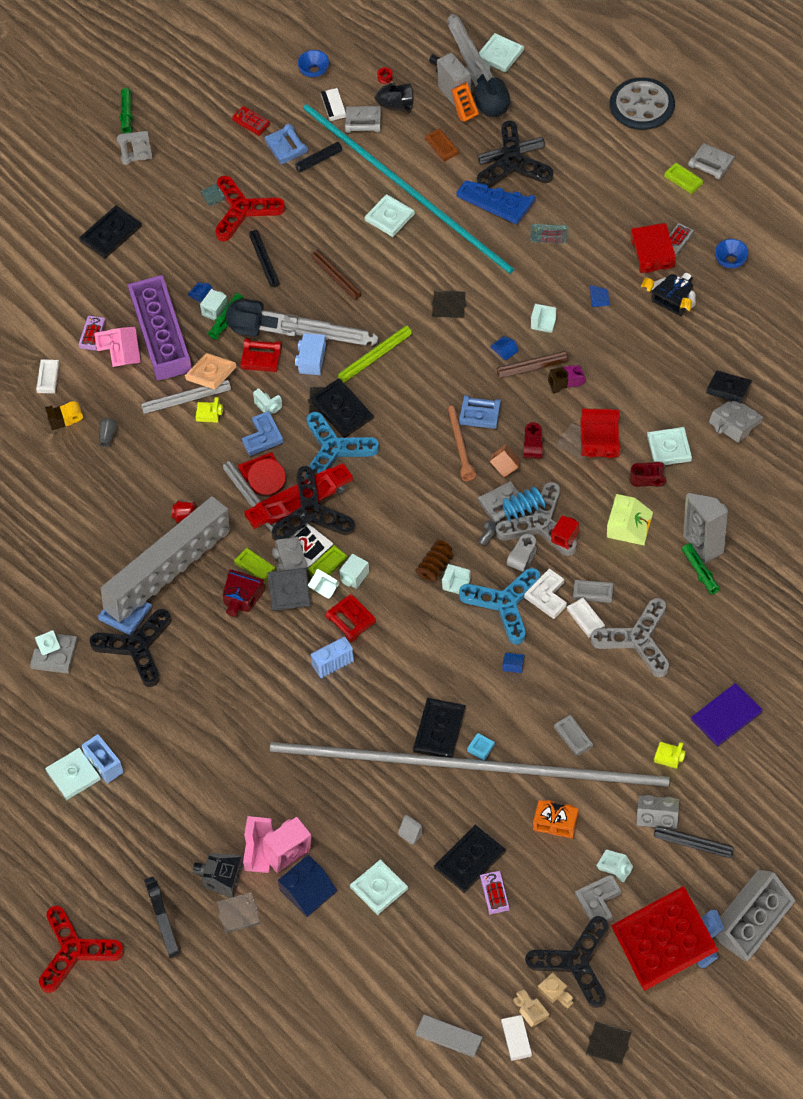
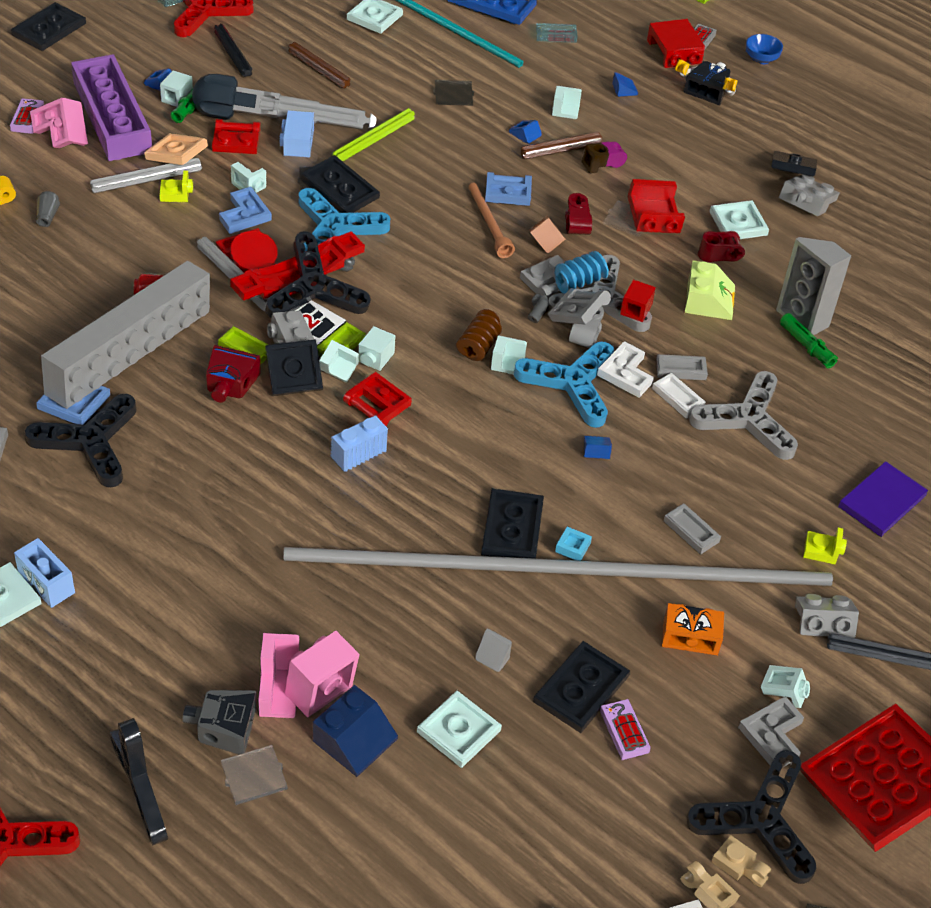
camera: 15 degrees left, 10 degrees down
none -> light grey plate [548,288,611,325]

